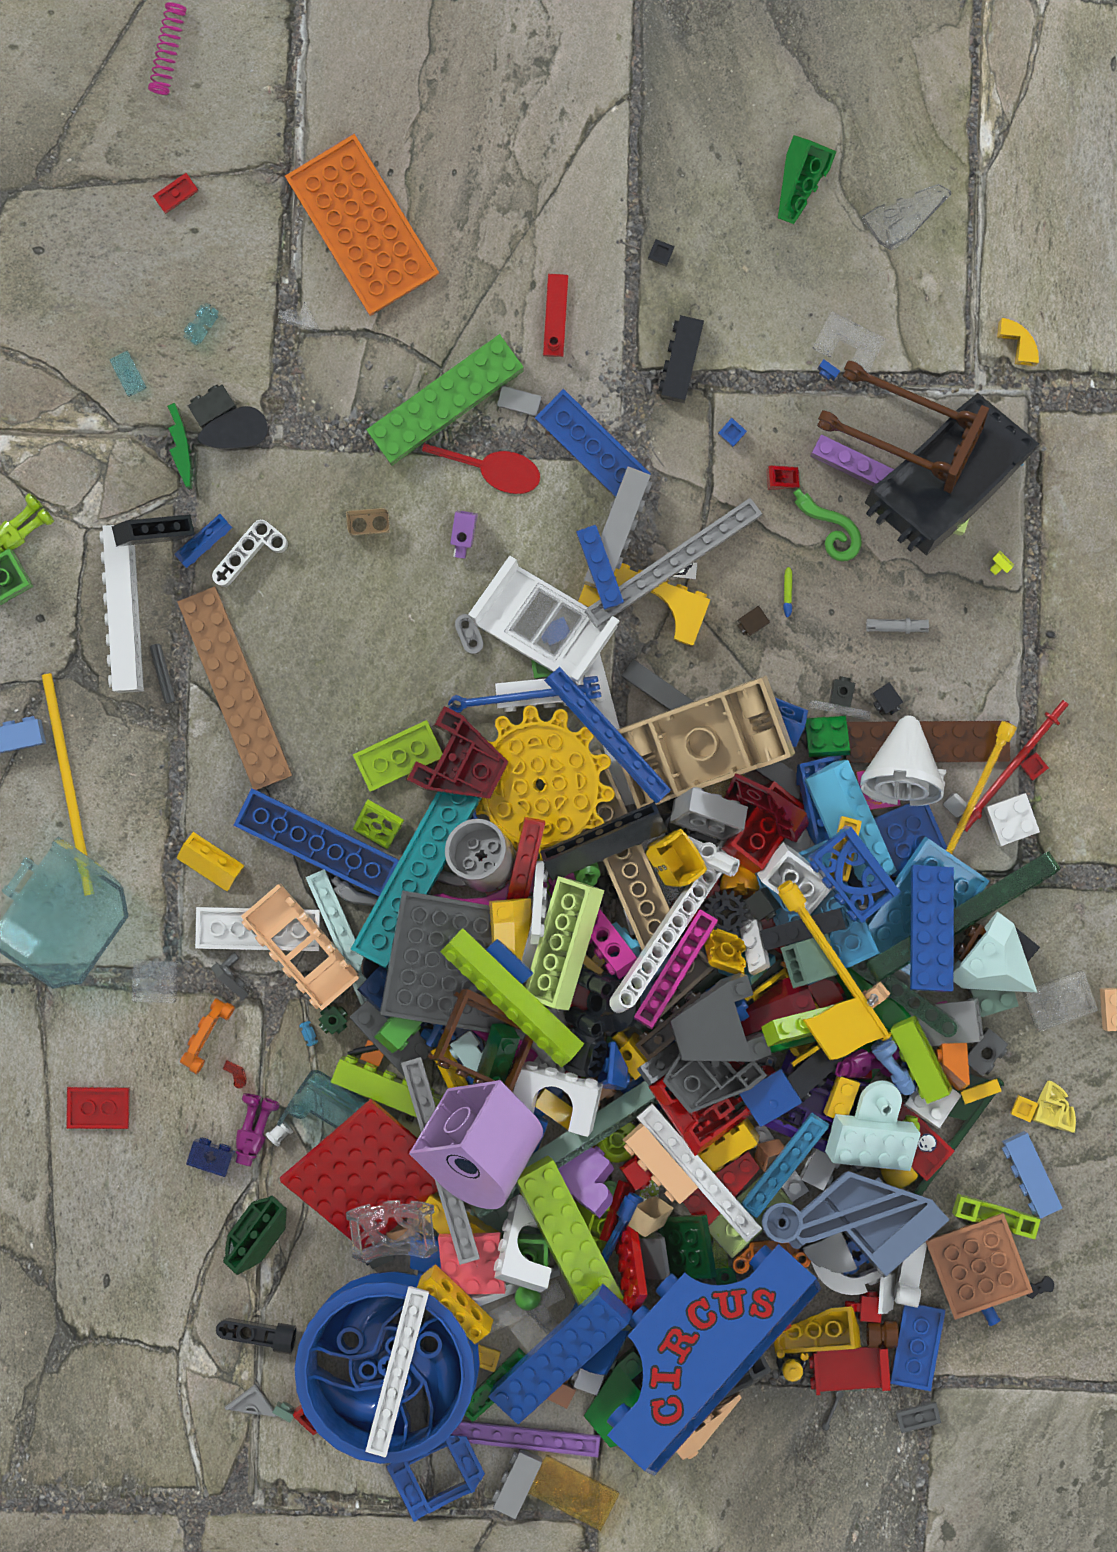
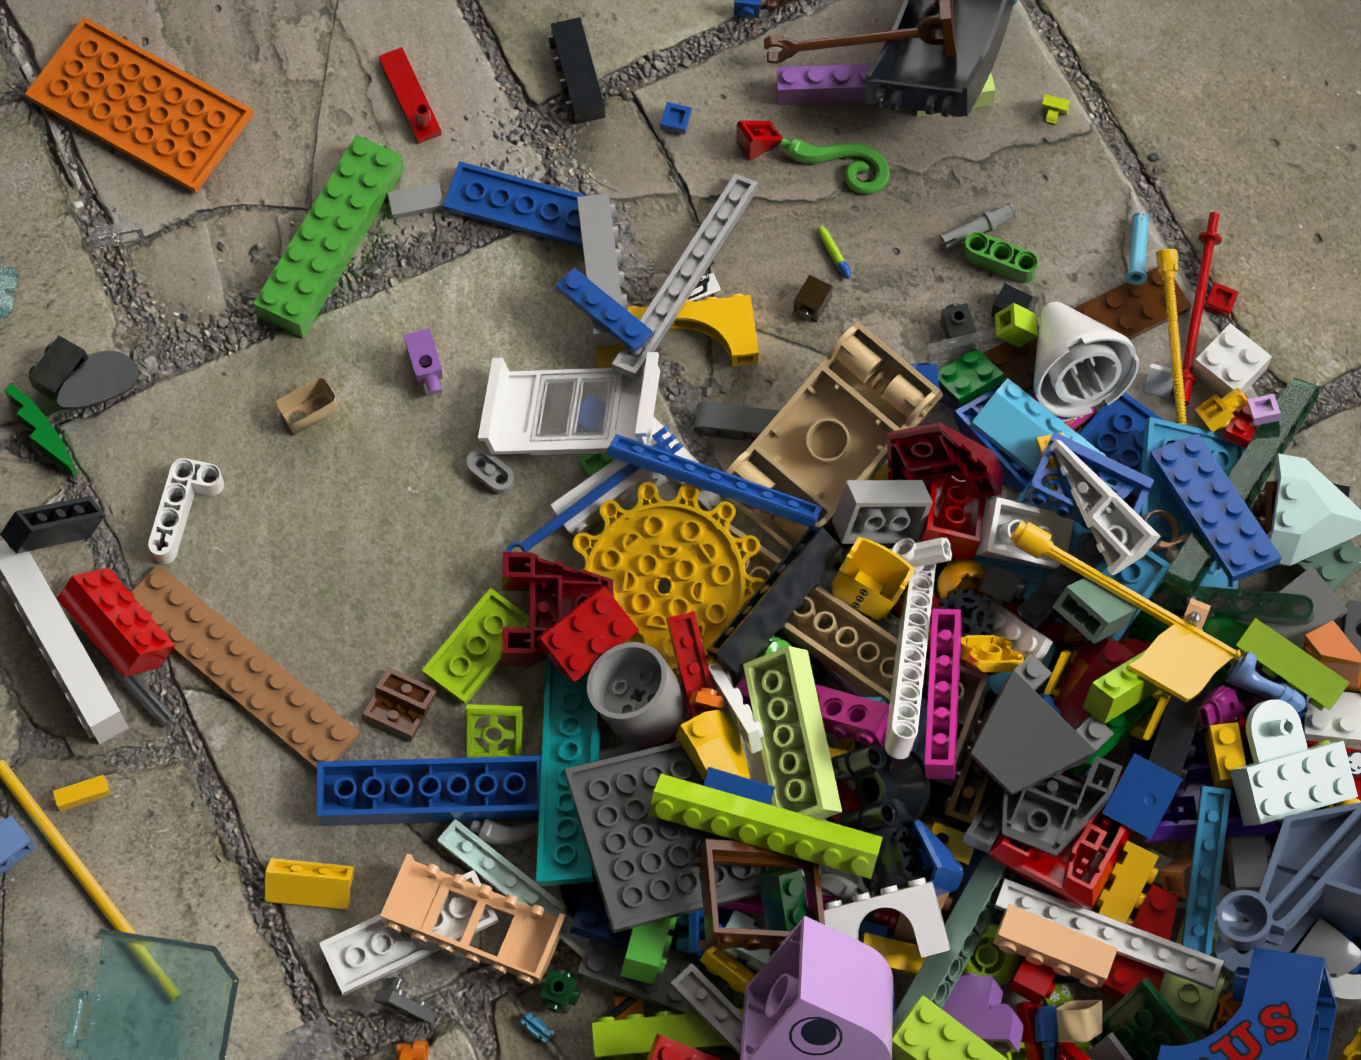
camera: 30 degrees left, 20 degrees down
blue plate [175,514,232,568] -> none
red piece [422,443,540,494] -> none
none -> yellow piece [53,775,111,812]
none -> red brick [56,568,175,677]
none -> reddish brown slope [362,667,438,742]
none -> red brick [534,586,639,683]
none -> orange plate [689,688,725,710]
none -> bright green beam [963,232,1038,283]
none -> lime brick [995,303,1038,348]
none -> white wedge [1050,440,1161,575]
none -> medium azure pin [1126,212,1149,285]
none -> medium nougat piece [1142,510,1189,566]
none -> yellow hinge [1195,387,1248,432]
none -> red hinge [1222,395,1258,449]
none -> lavender plate [1247,394,1281,426]

